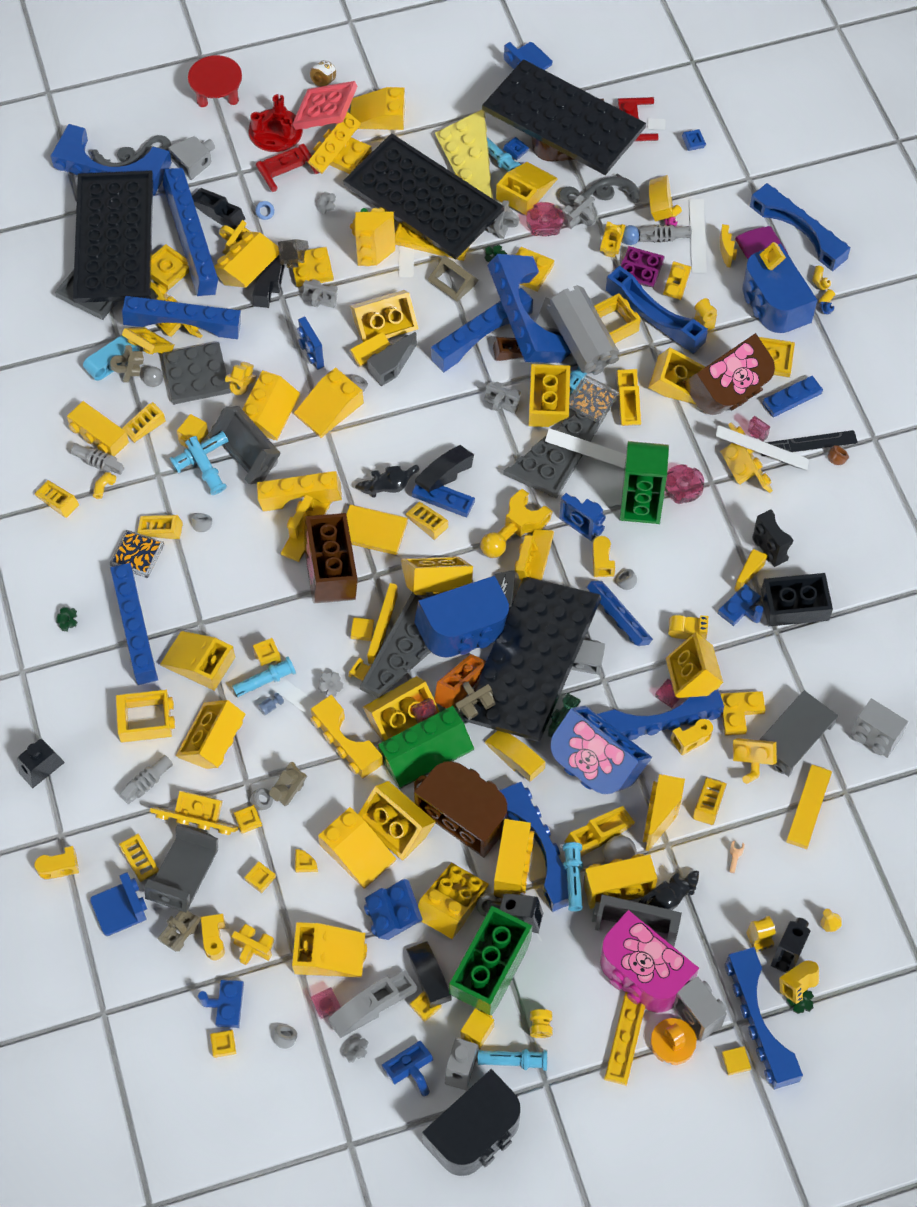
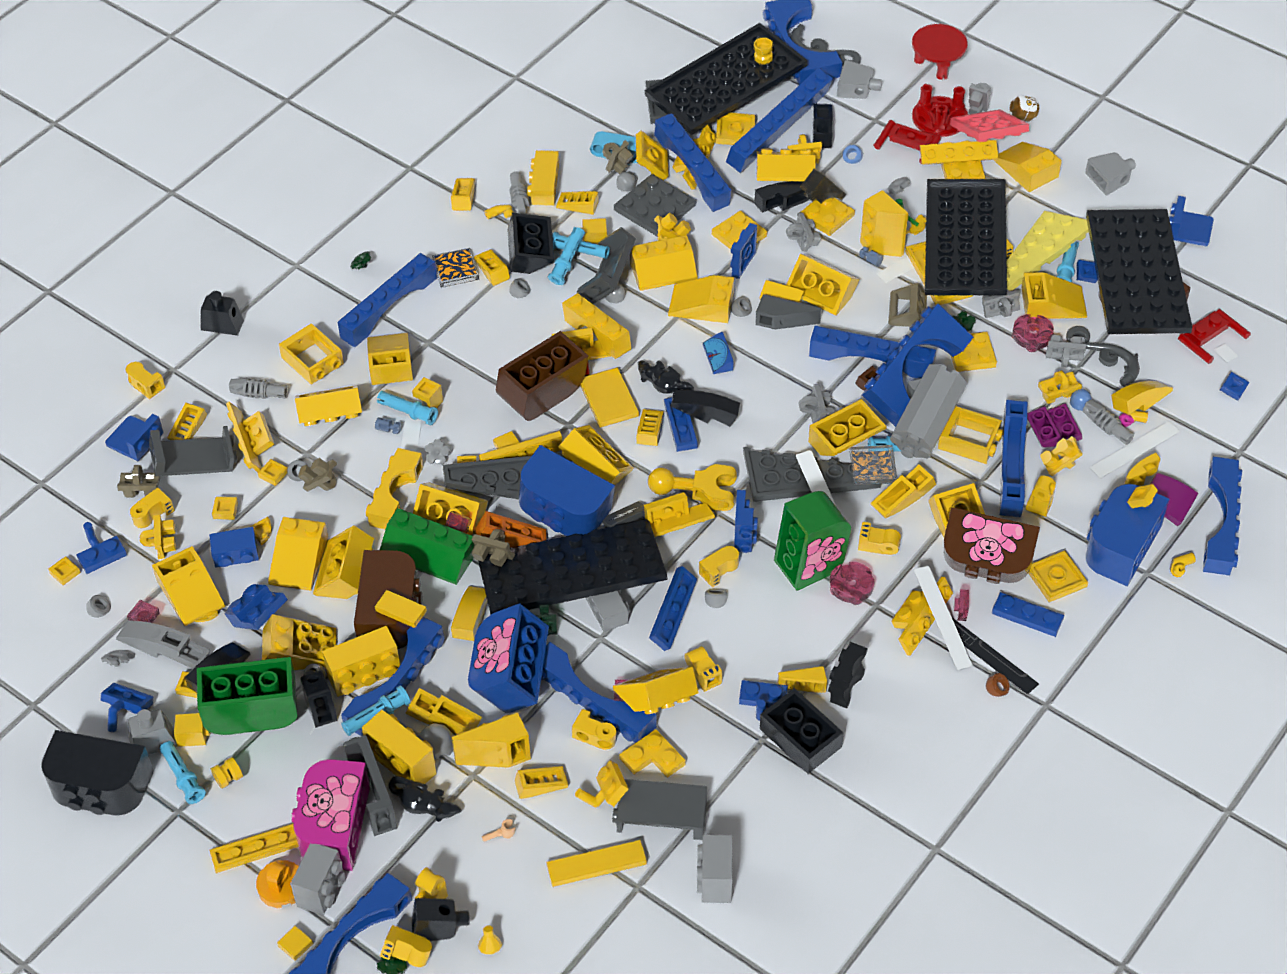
camera: 55 degrees right, 10 degrees down
arm [818,289,835,315] -> none
none -> blue brick [209,527,259,568]
none -> yellow tile [375,590,427,628]
none -> black slope [508,213,554,274]
none -> slope [703,332,733,374]
none -> yellow plate [712,210,767,249]
none -> yellow wheel [754,38,773,64]
none -> yellow leg [858,521,901,555]
none -> sand blue piece [859,247,883,266]
none -> light grey hips [969,83,991,114]
none -> light grey torso [1085,152,1136,195]

